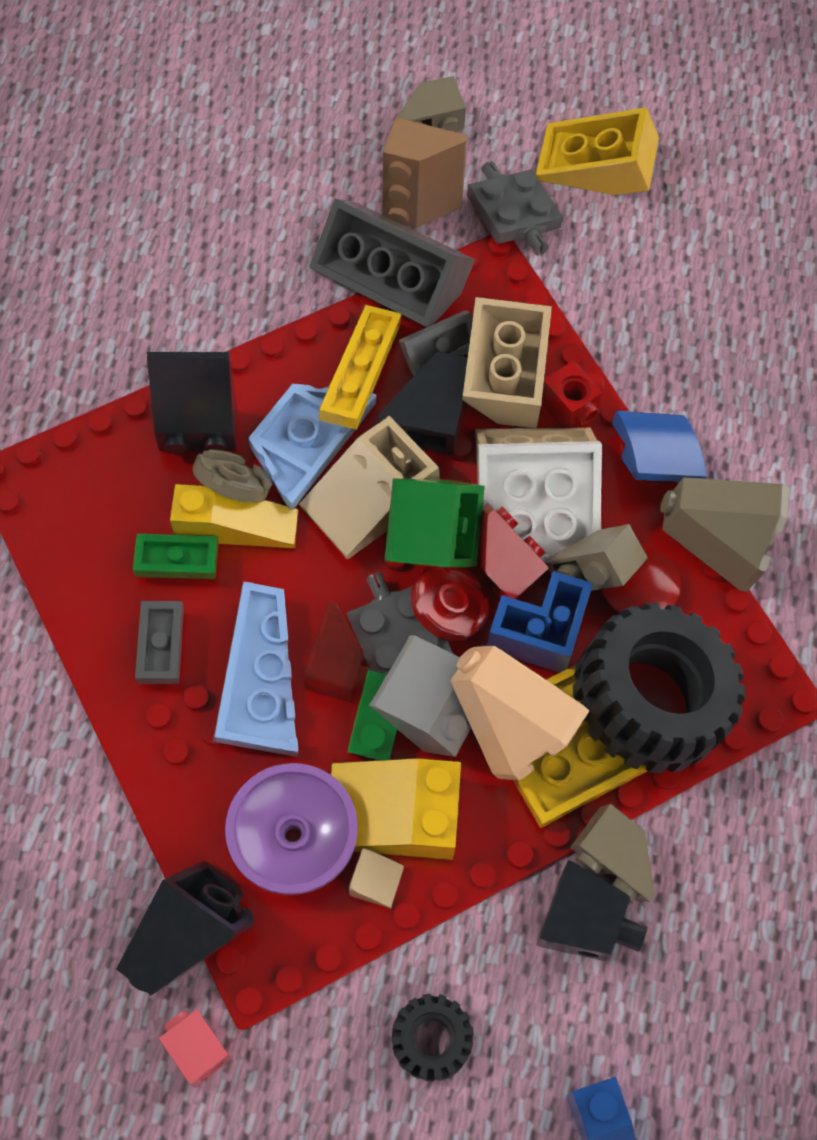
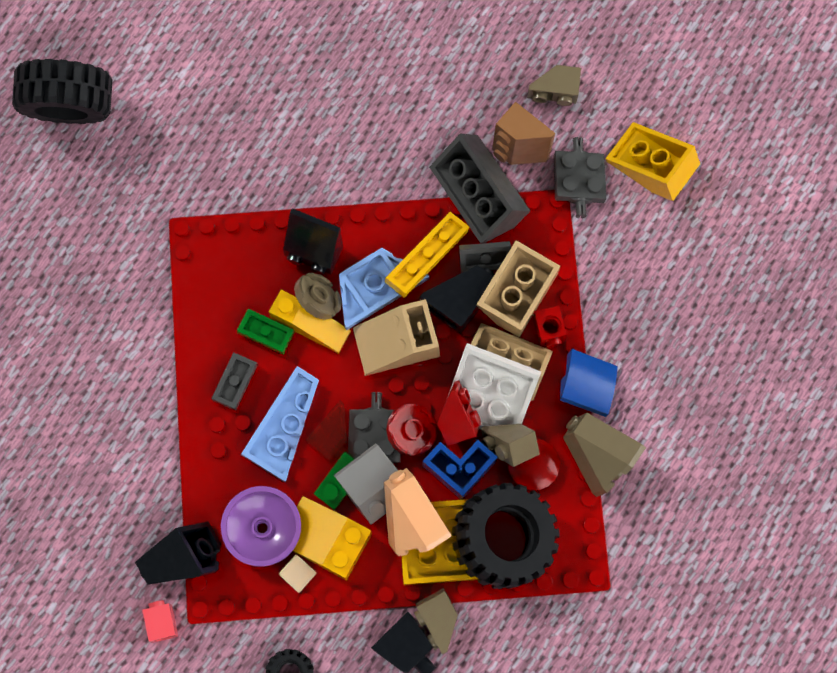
camera: 25 degrees right, 10 degrees up
green slope [385,478,485,567] -> none

